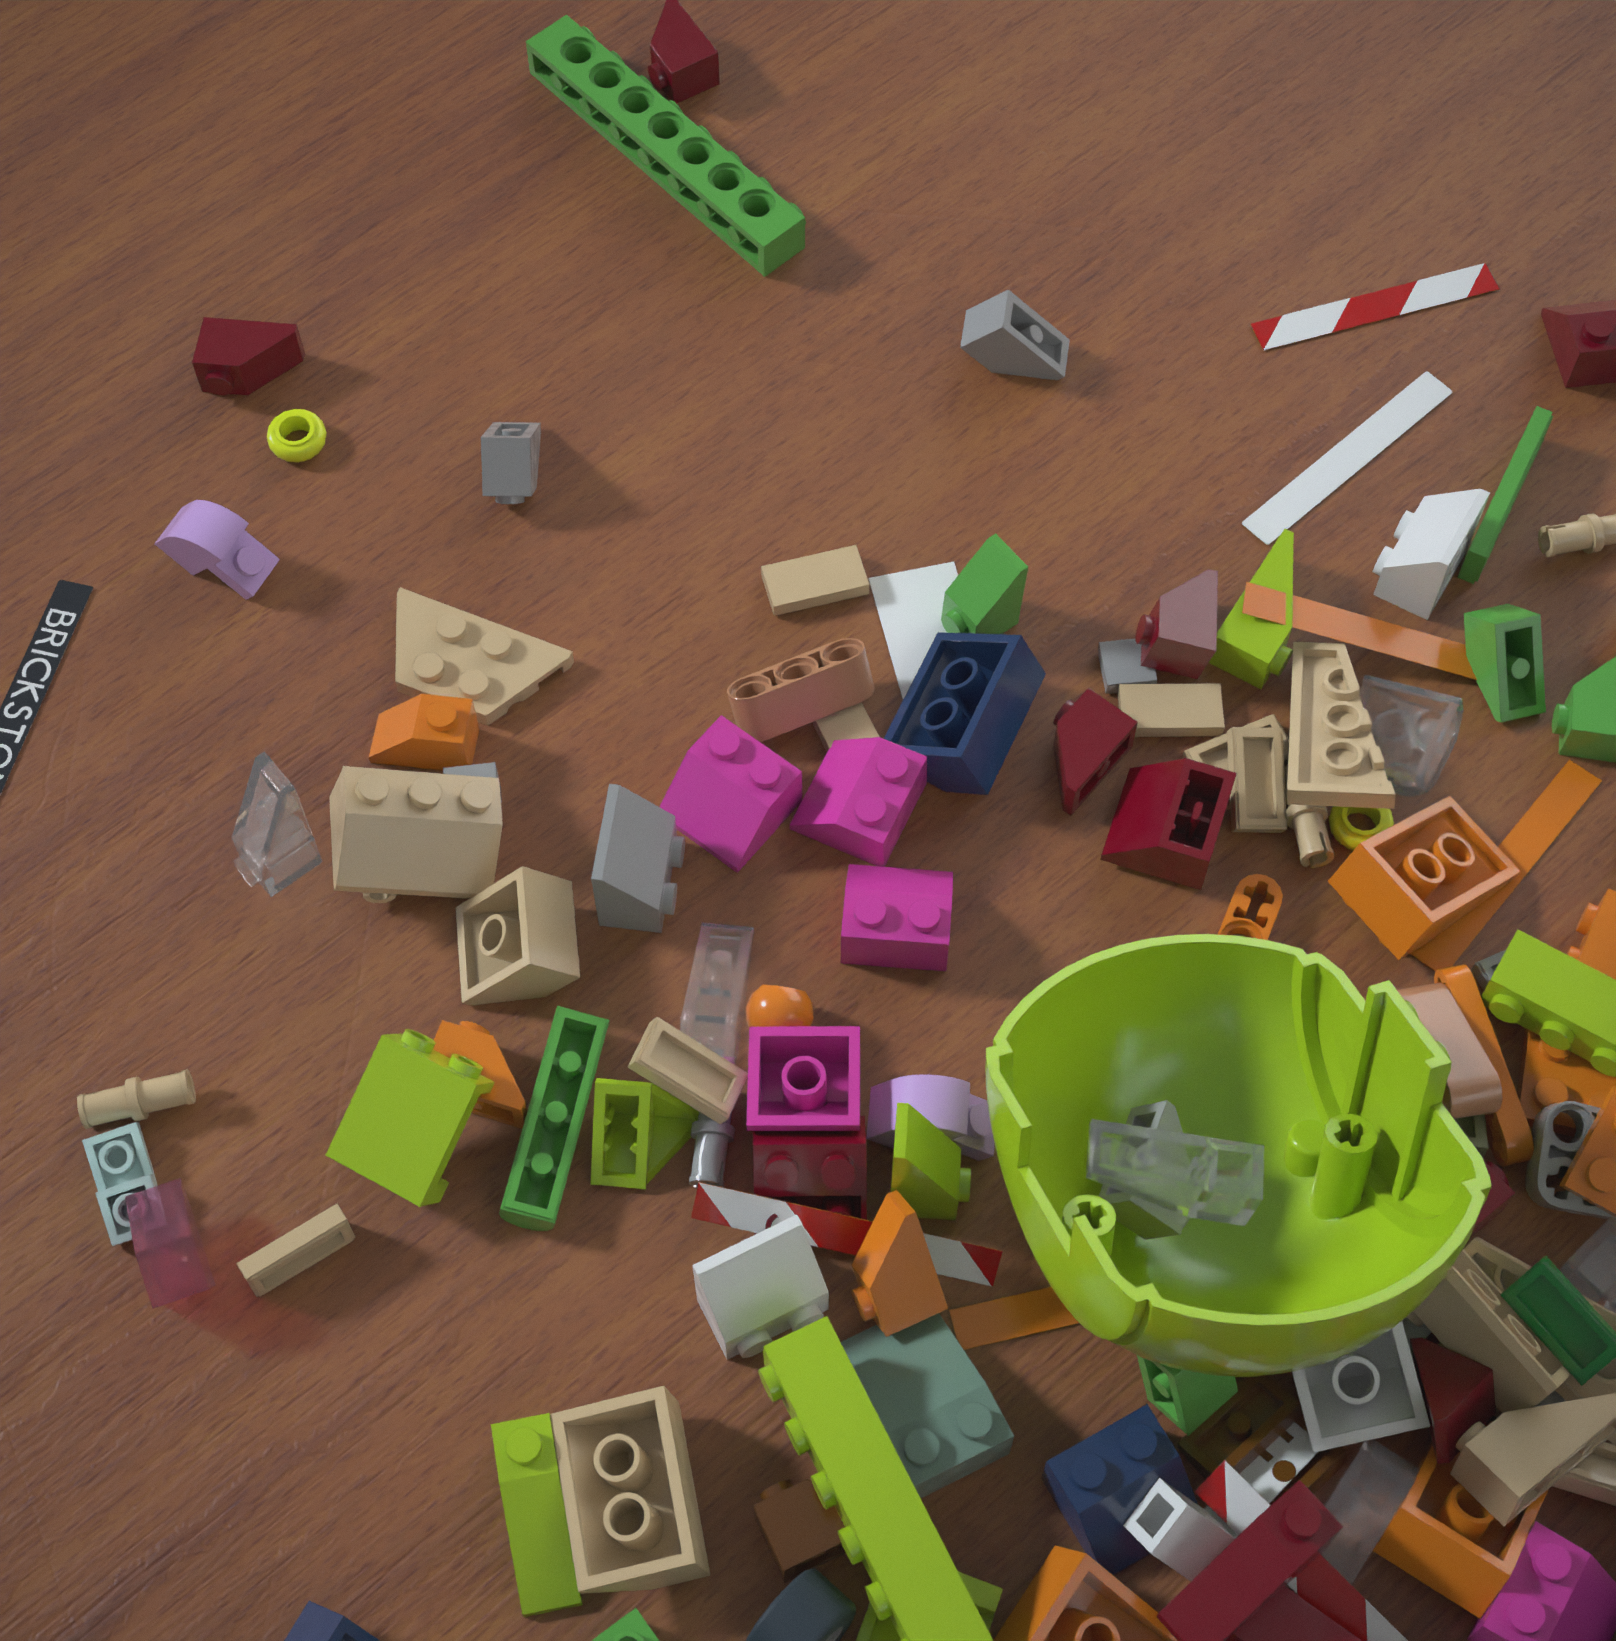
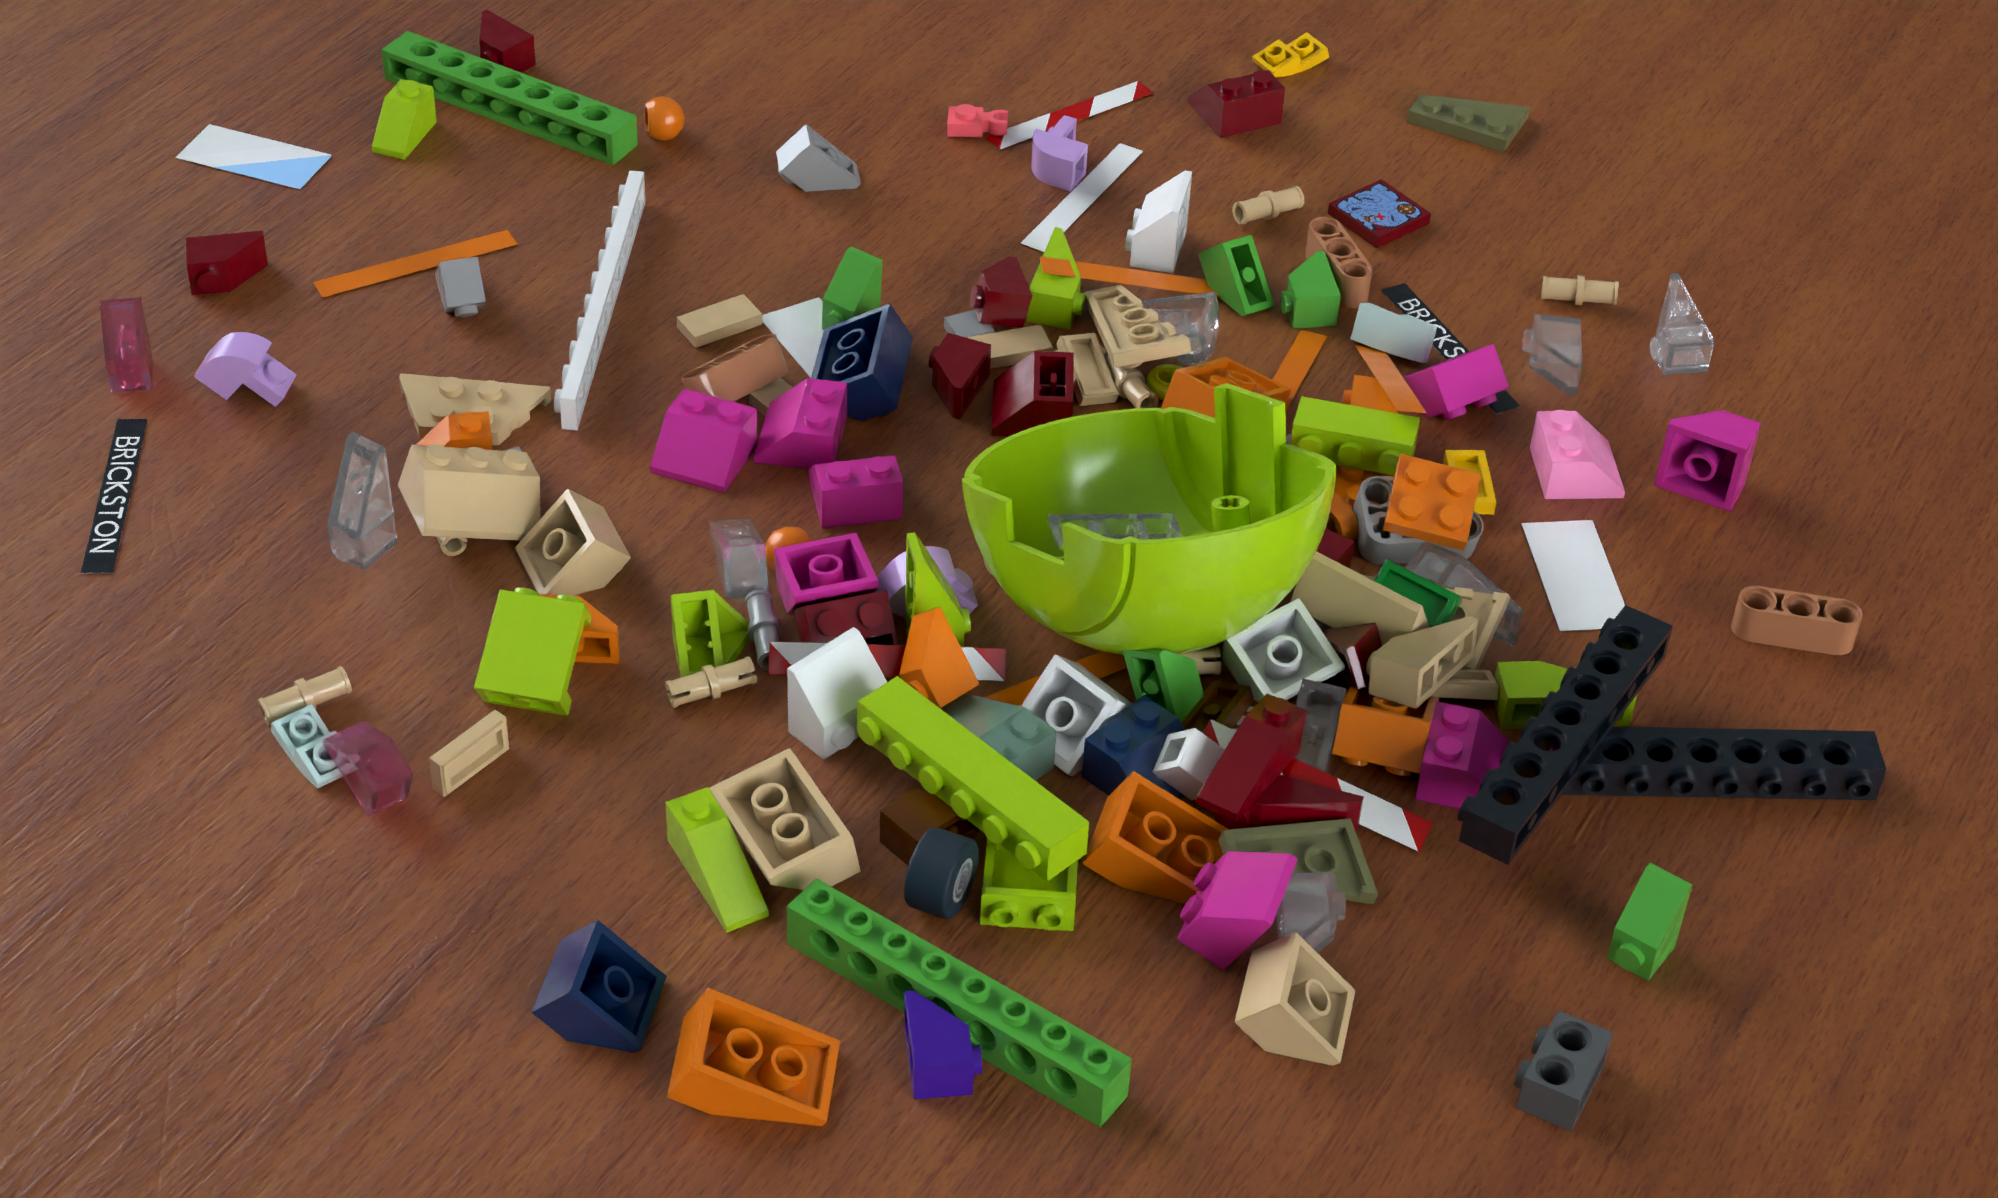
camera: 20 degrees left, 20 degrees down
neon yellow piece [266,409,327,463] -> none
bright green brick [499,1006,610,1231] -> none
light grey slope [591,784,685,933] -> none
tan tile [628,1017,748,1124] -> none
bright green tile [1457,406,1553,584] -> none
none -> clear pink slope [100,297,153,392]
none -> sticker [175,124,332,189]
none -> orange sticker [313,230,518,298]
none -> lime slope [372,79,437,160]
none -> white plate [554,171,646,431]
none -> orange piece [644,96,685,141]
none -> tan pin [665,656,757,708]
none -> coral plate [947,104,1008,137]
none -> white slope [1021,654,1132,776]
none -> lavender brick [1031,115,1088,192]

